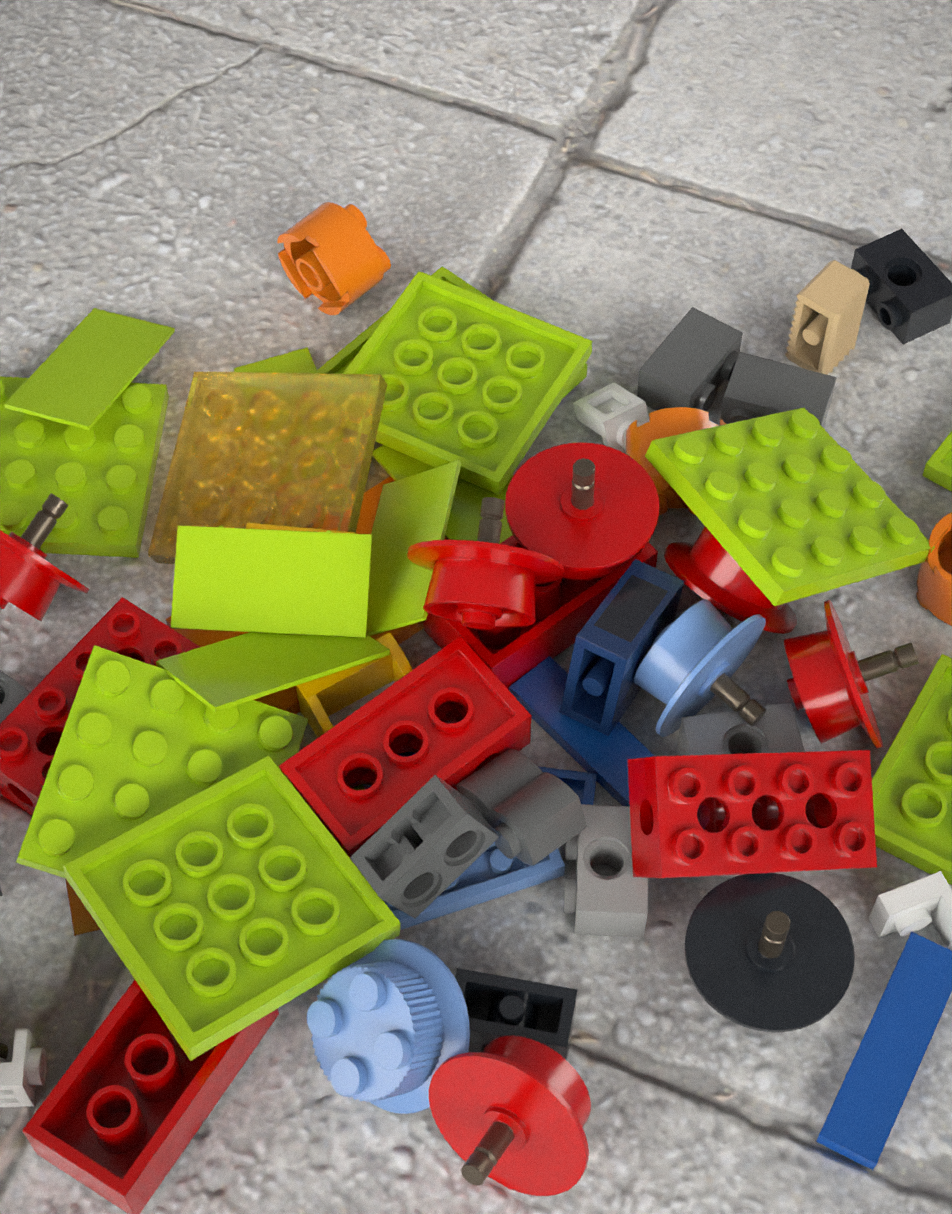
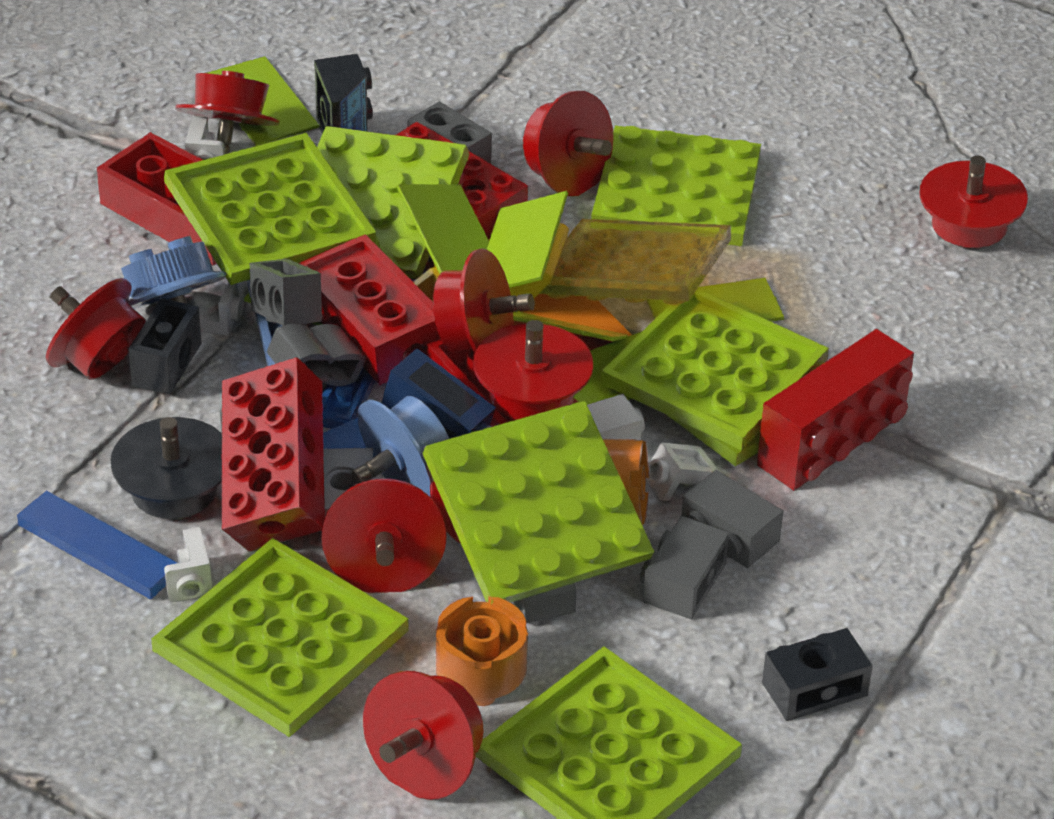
camera: 95 degrees right, 15 degrees down
lime window [4,308,175,430] -> none
orange brick [277,202,391,316] -> none
tan brick [785,260,870,375] -> none
none -> red brick [757,328,914,491]
none -> red piece [919,155,1028,248]

